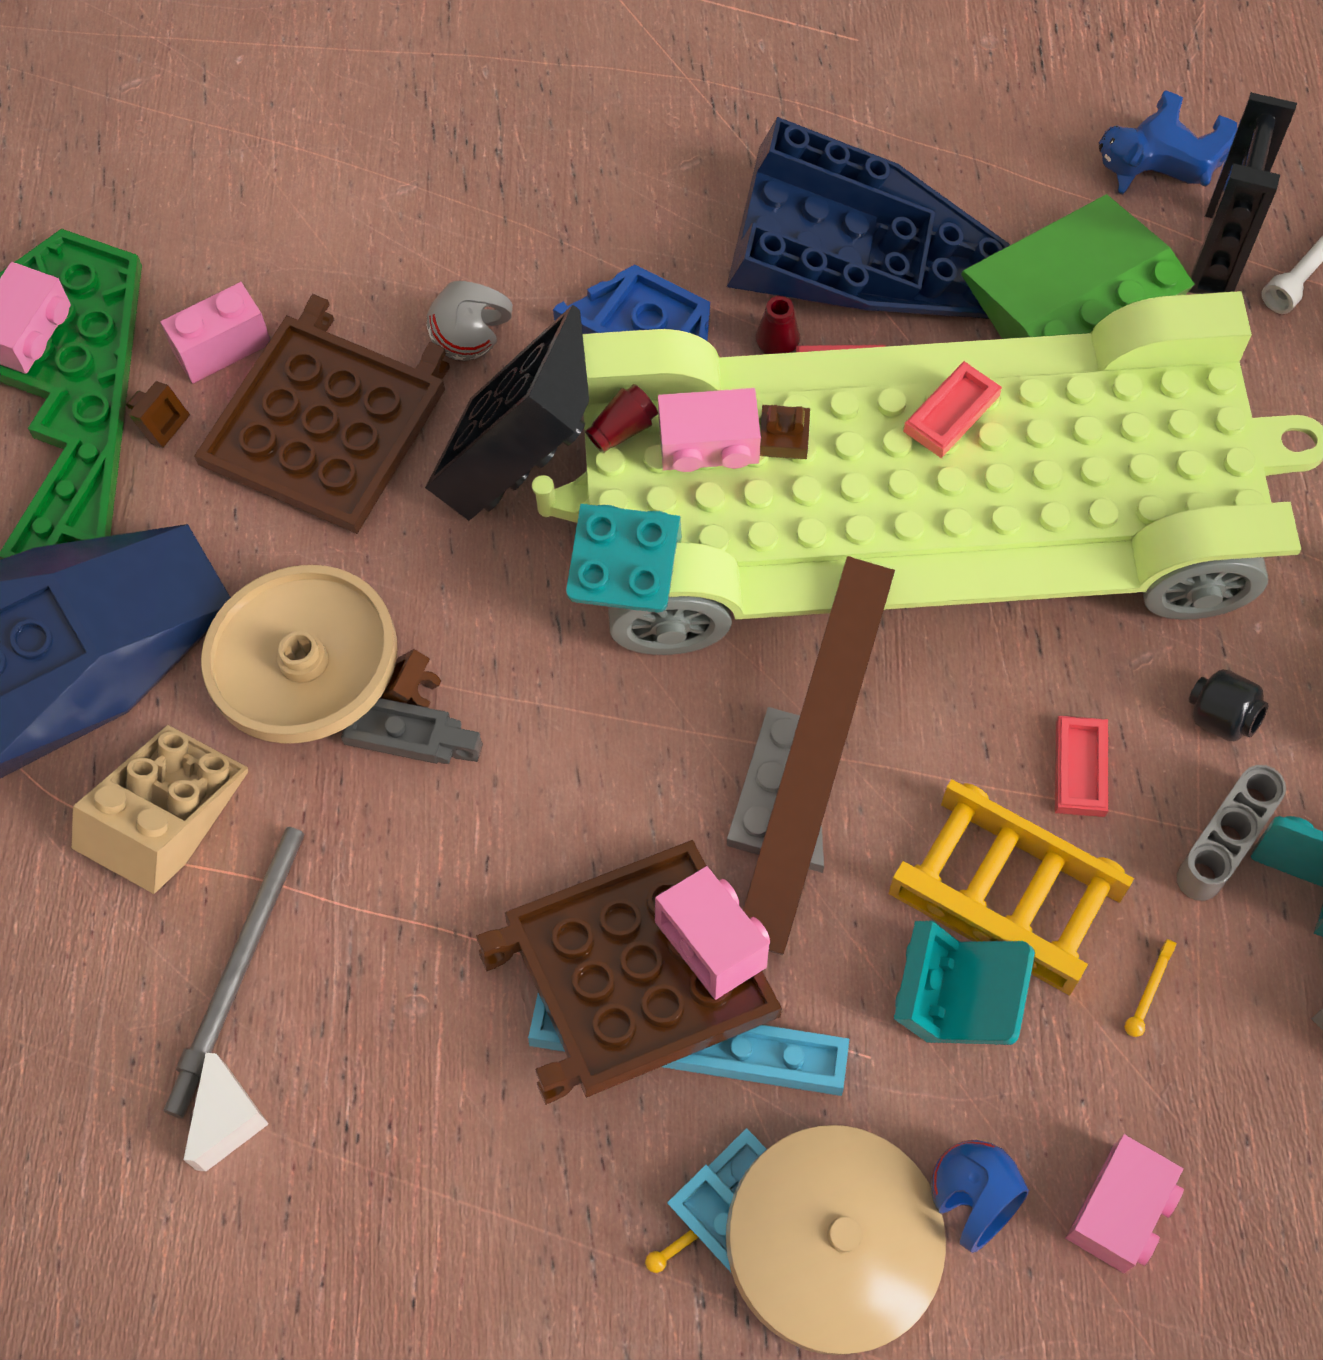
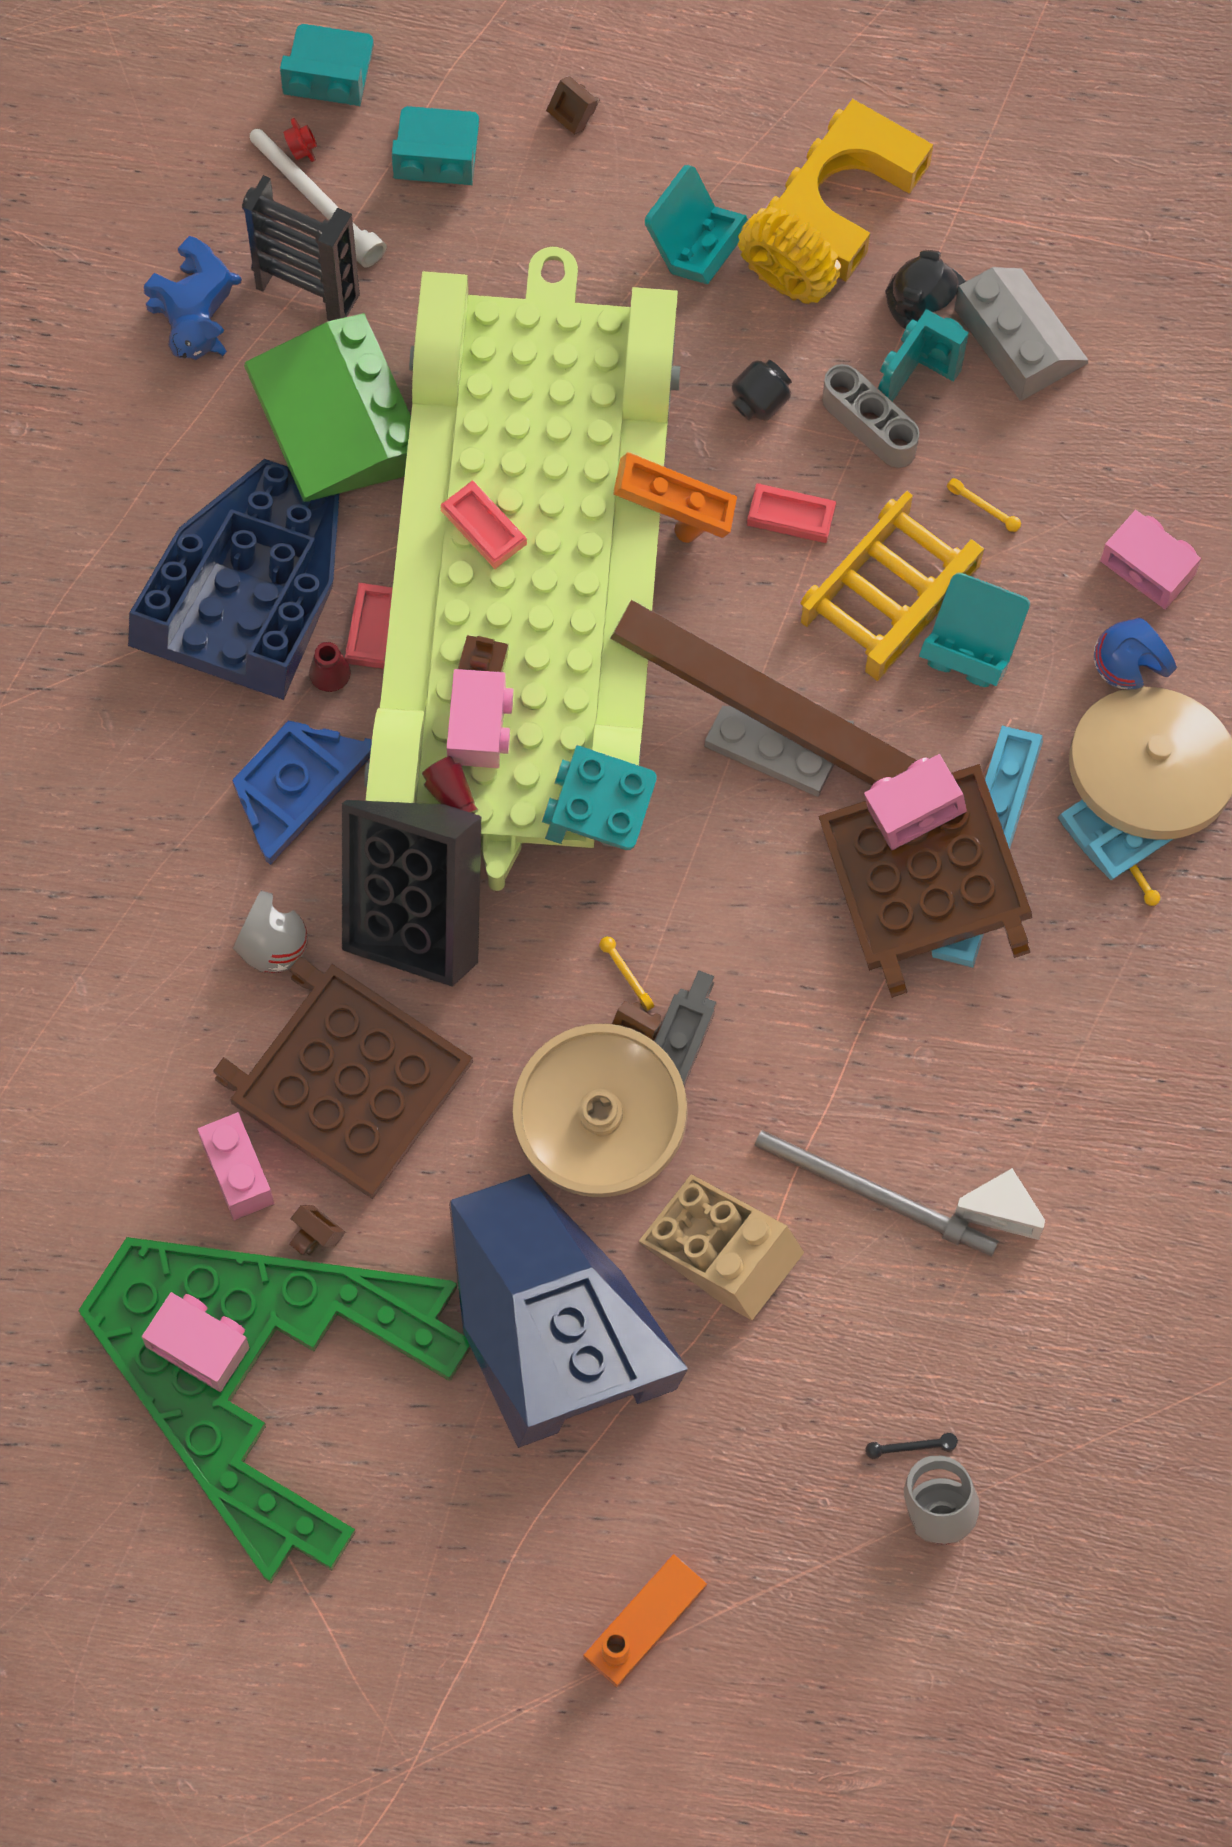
camera: 85 degrees left, 5 degrees up
none -> yellow hinge [599,936,655,1012]
none -> orange piece [613,452,737,543]

